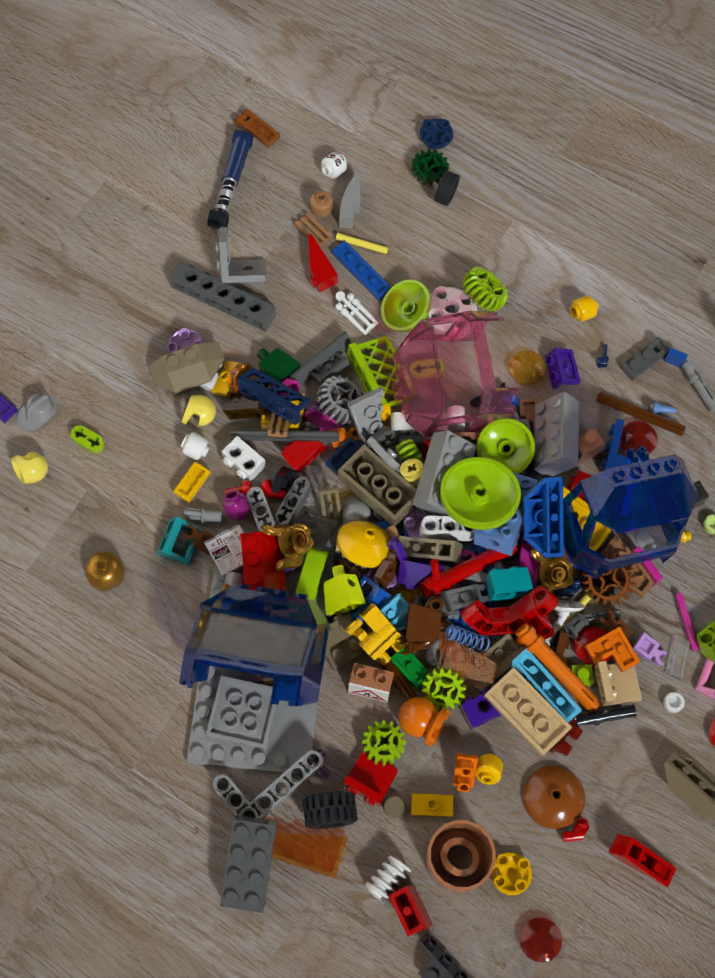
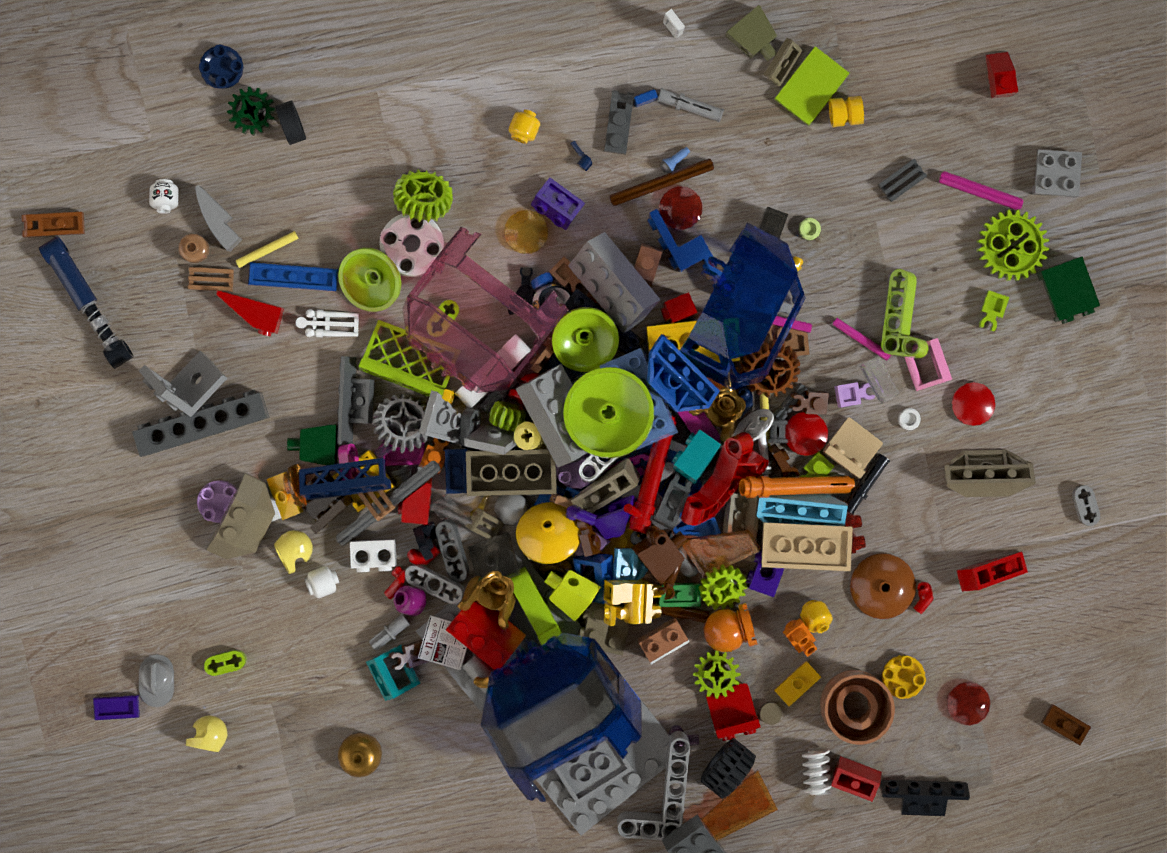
camera: 45 degrees left, 20 degrees up
yellow plate [173,462,211,503] -> none
medium blue piece [445,625,490,652] -> none
orange plate [584,627,640,672] -> none

